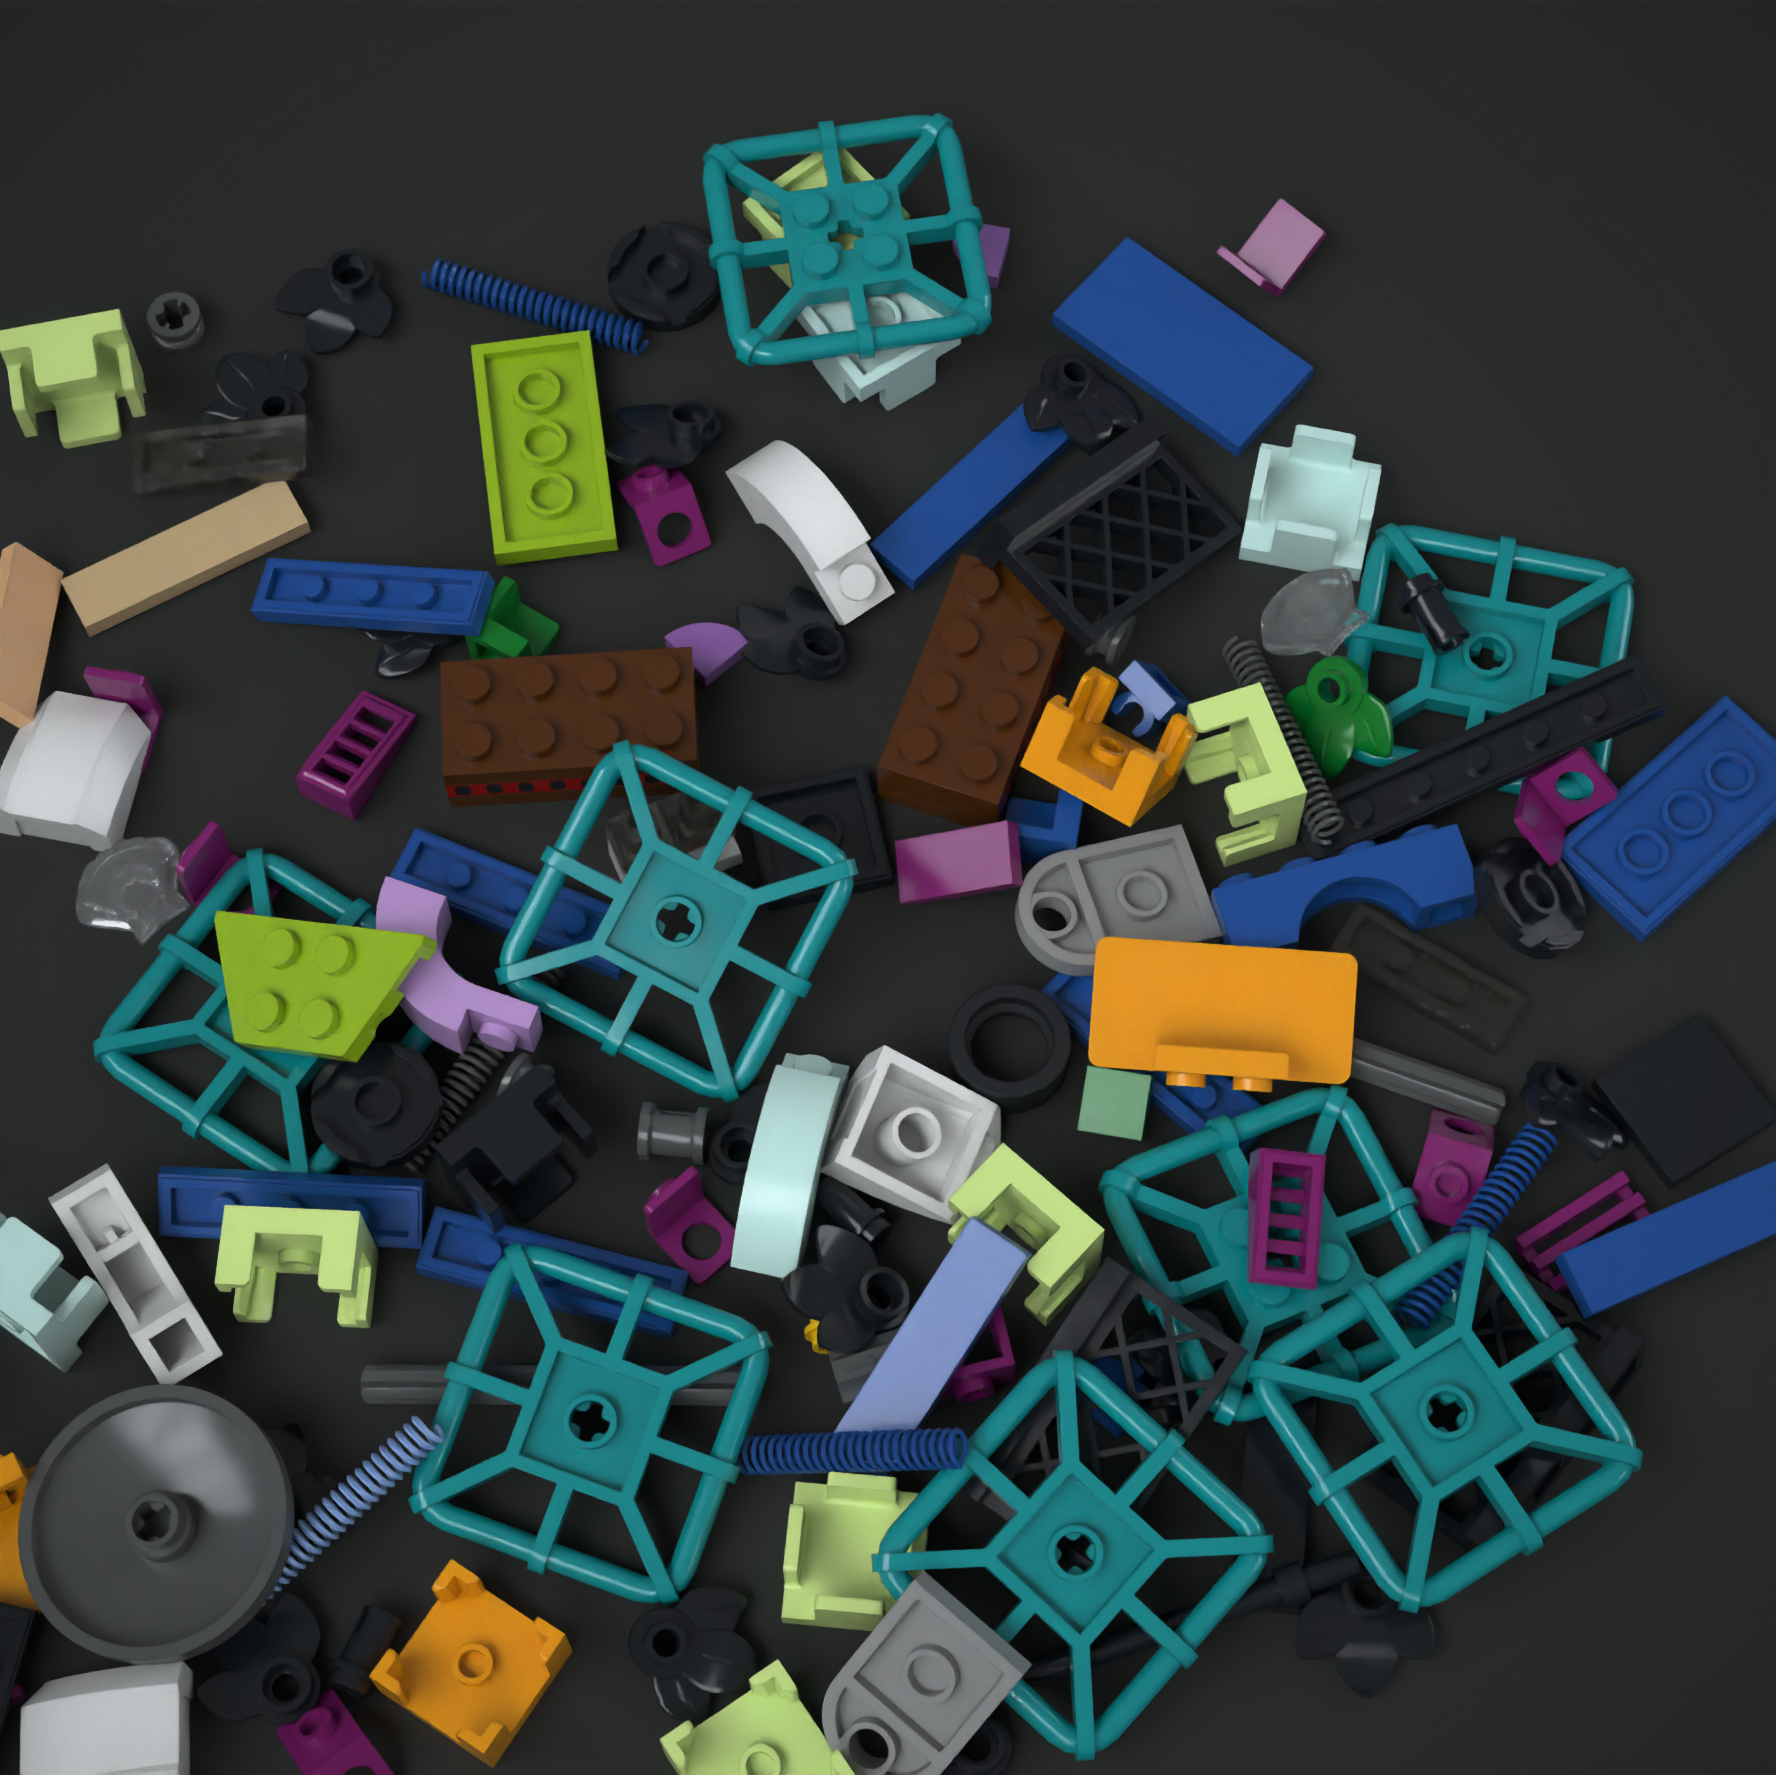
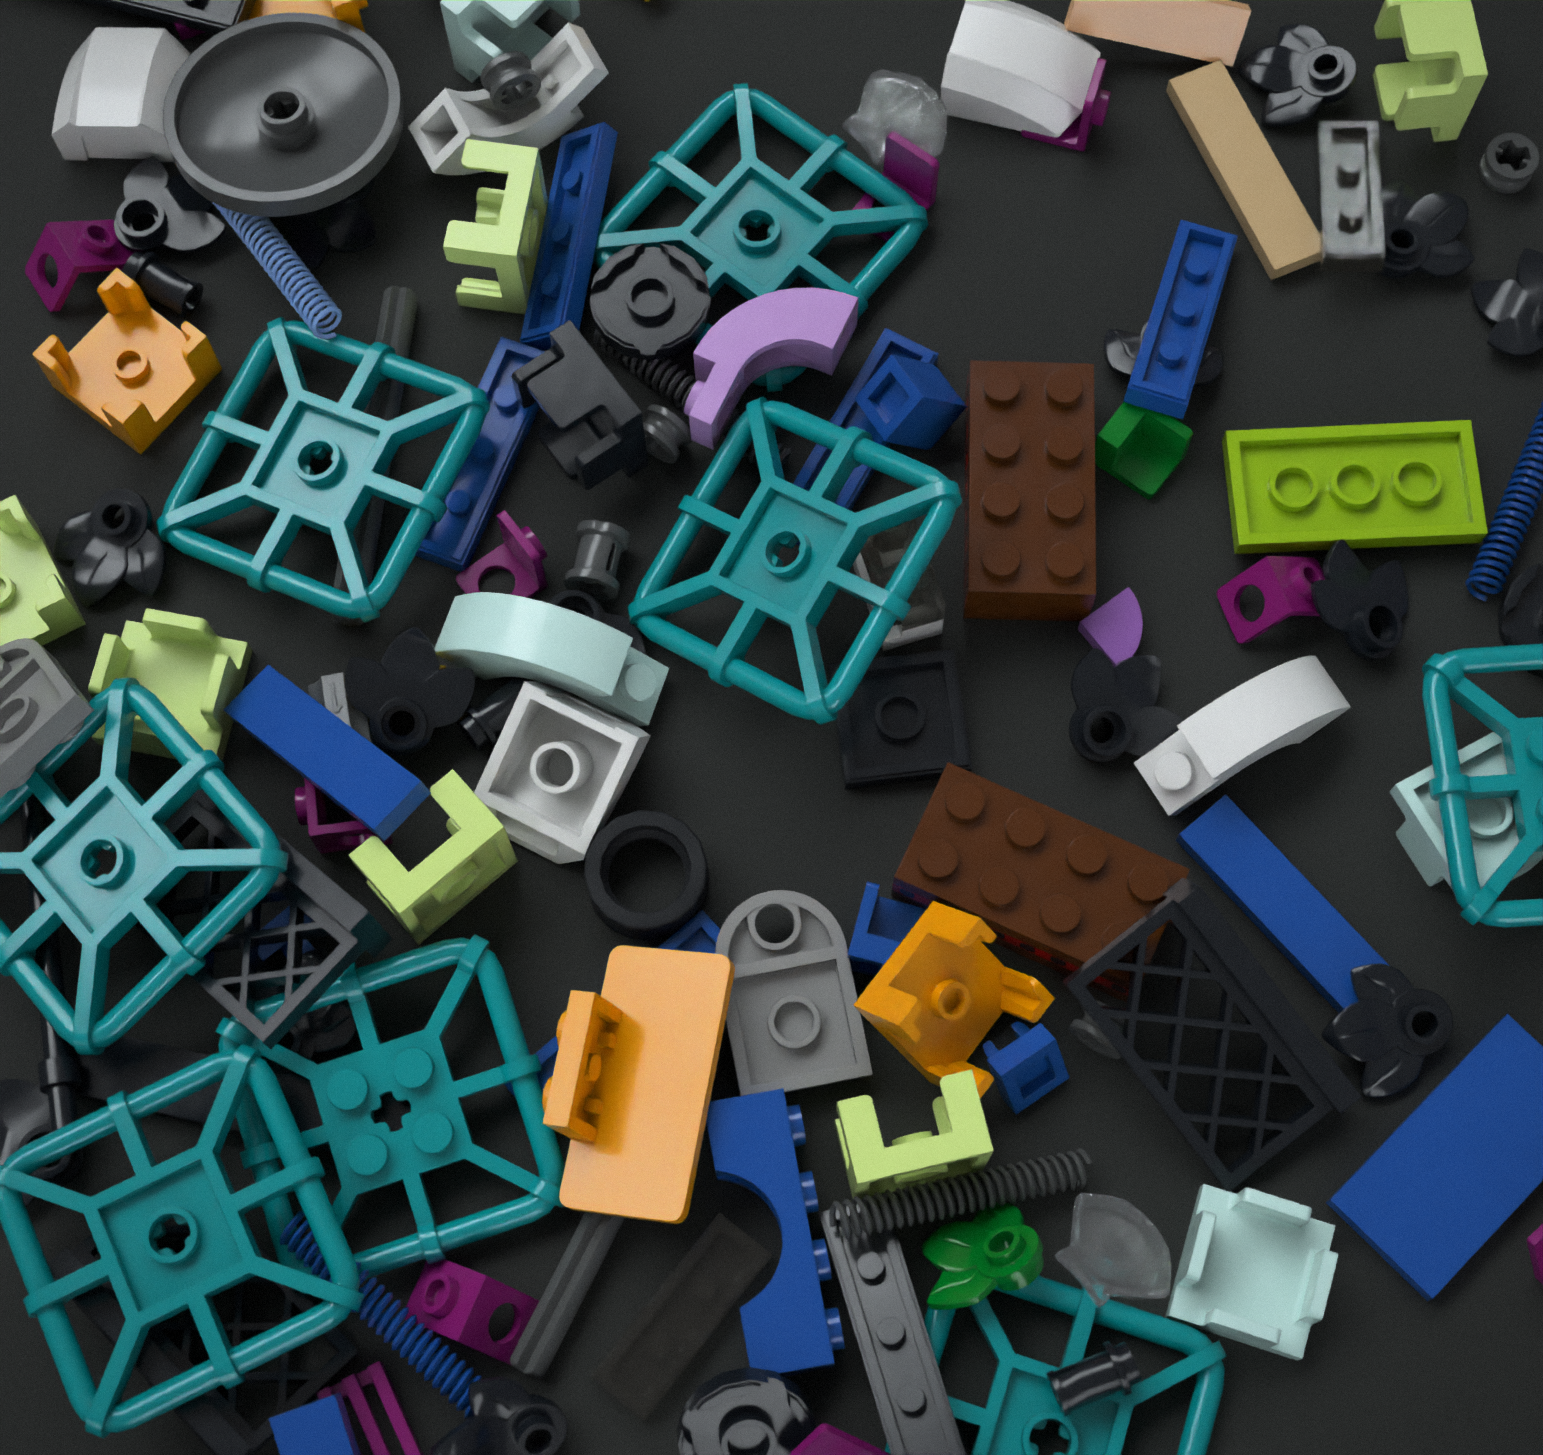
camera: 95 degrees right, 5 degrees up
lime wing [214,910,438,1063] -> none
magenta slope [295,690,418,821] -> none
blue piece [736,1427,968,1476] -> none
magenta tile [895,820,1023,906] -> none
tile [1077,1065,1155,1141] -> none
magenta slope [1247,1147,1326,1291] -> none
none -> dark grey bush [480,51,541,111]
none -> blue panel [854,354,967,450]
none -> black plate [1238,24,1357,127]

